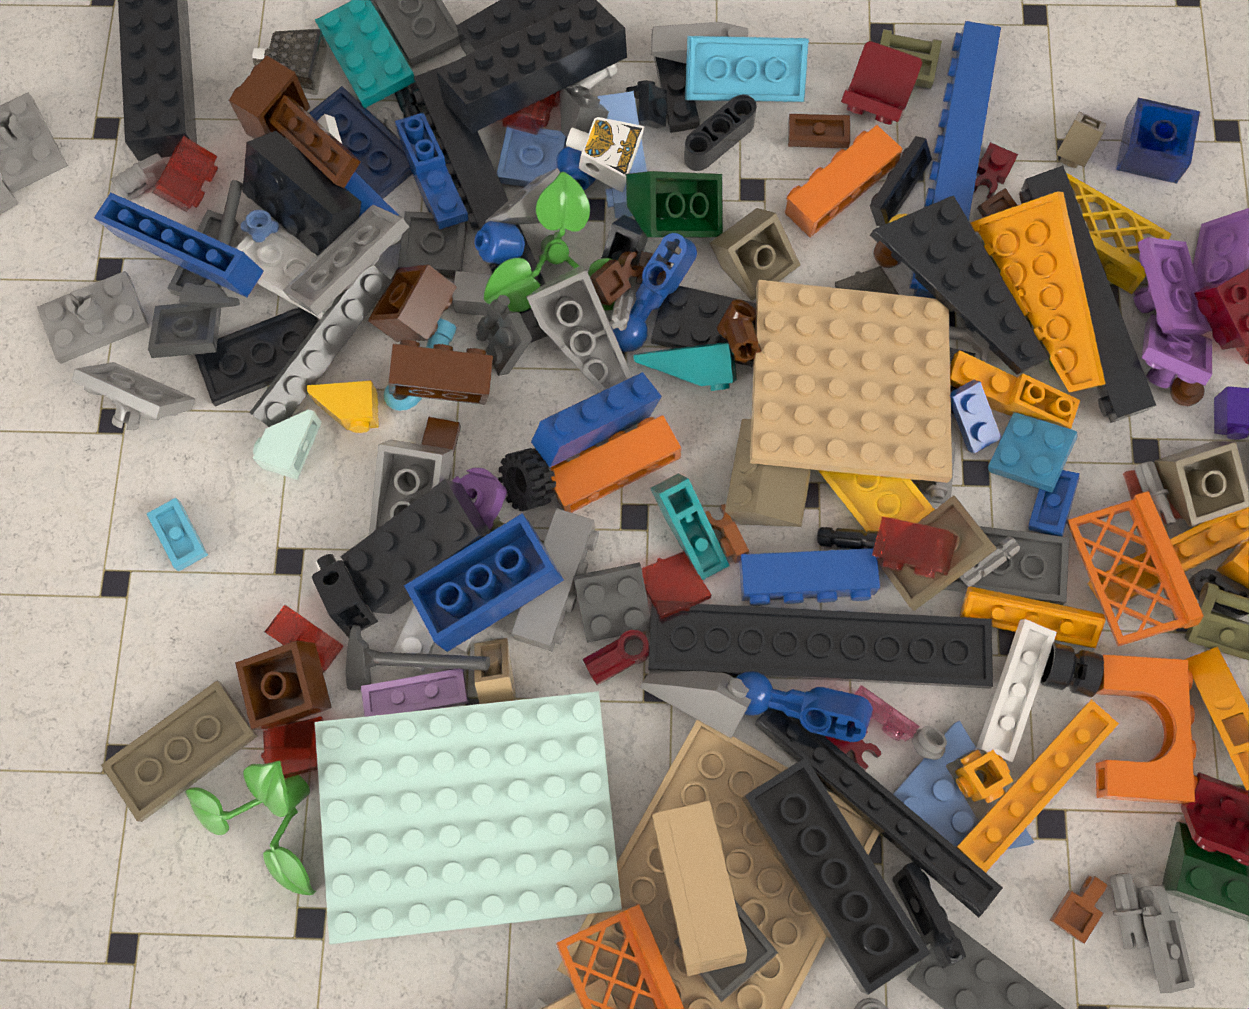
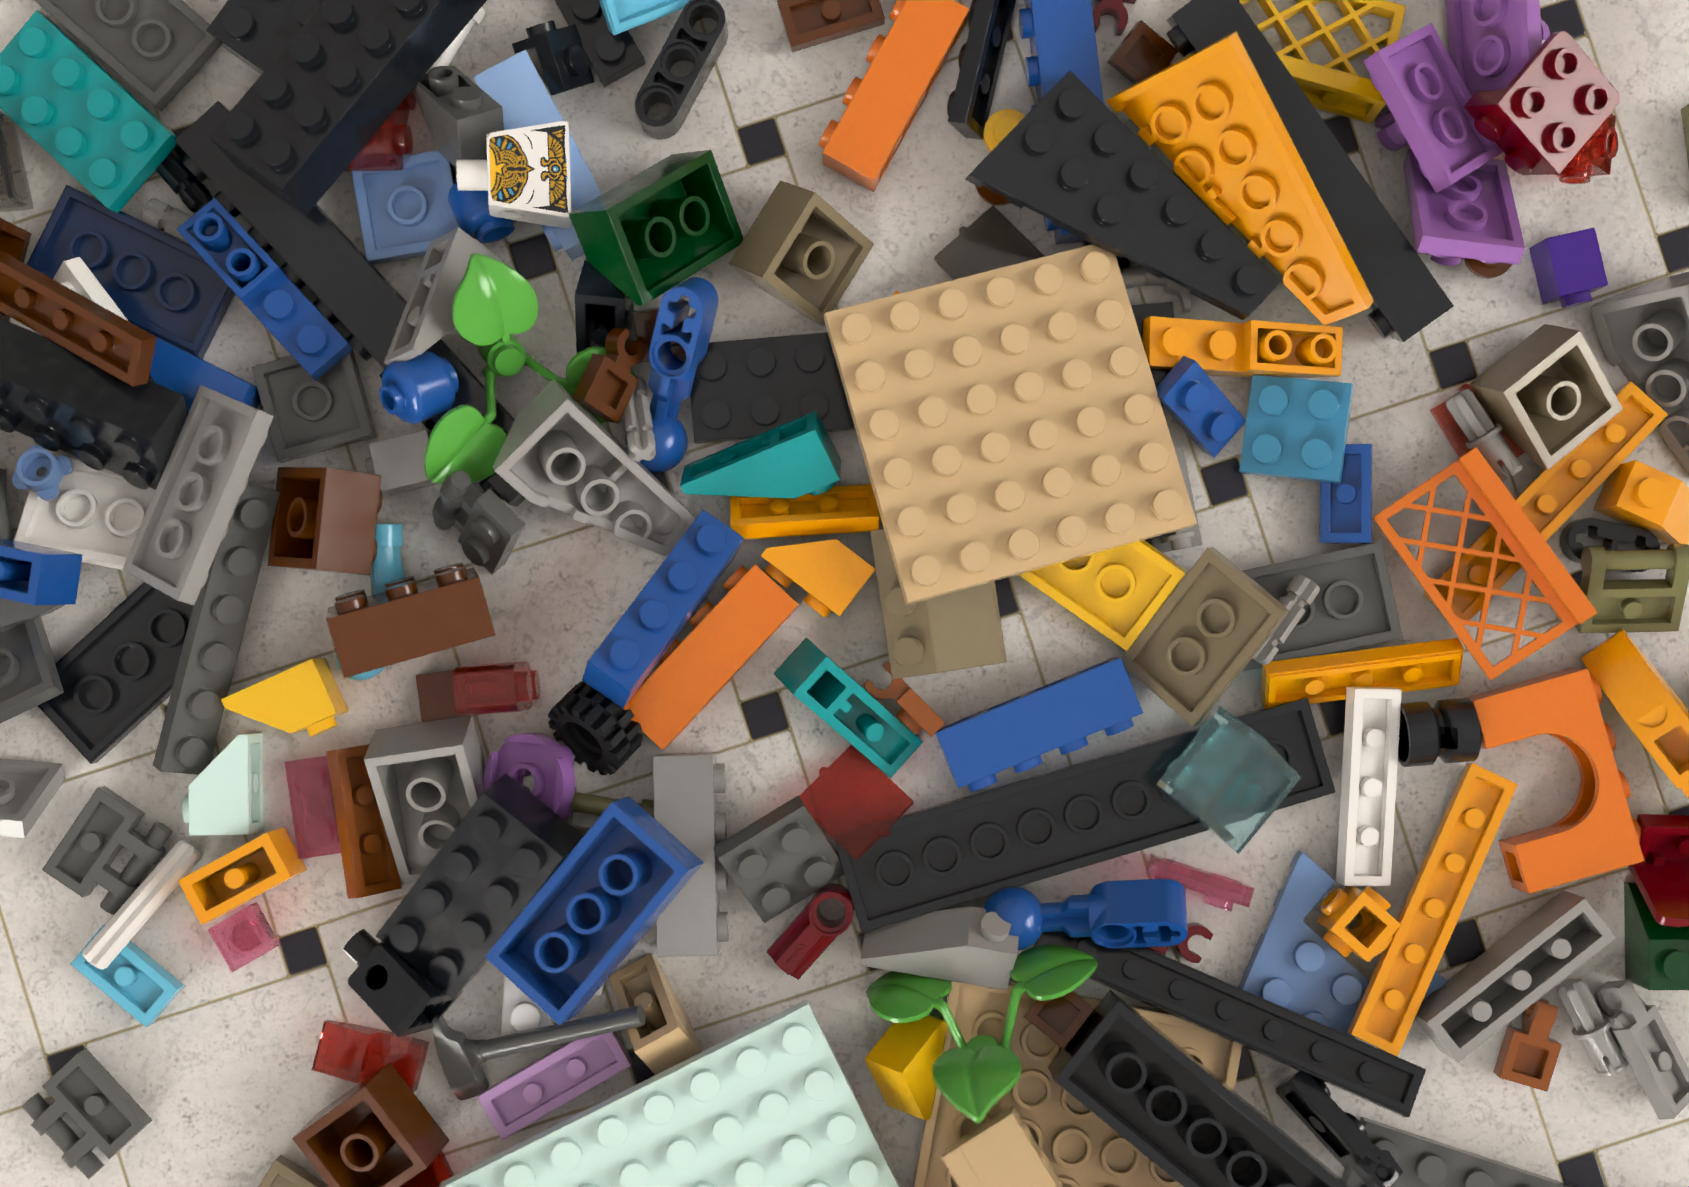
camera: 20 degrees left, 15 degrees up
reddish brown piece [717,299,761,363] -> none
black axle [817,527,883,551] -> none
clear red brick [872,516,958,579] -> none
light grey plate [912,726,947,760] -> none
none -> dark grey plate [22,1048,152,1180]
none -> dark grey plate [42,786,173,915]
none -> white axle [82,840,201,970]
none -> light orange brick [178,827,307,925]
none -> clear pink plate [208,902,281,972]
none -> clear pink plate [285,755,341,859]
none -> dark orange plate [326,744,401,899]
none -> clear red brick [453,661,540,716]
none -> light orange plate [730,484,880,539]
none -> light orange slope [761,539,876,618]
none -> yellow slope [864,1014,948,1120]
none -> bright green plant [866,945,1098,1123]
none -> reddish brown plate [1024,991,1095,1050]
none -> clear light blue slope [1156,707,1302,854]
none -> light grey brick [1415,890,1617,1063]

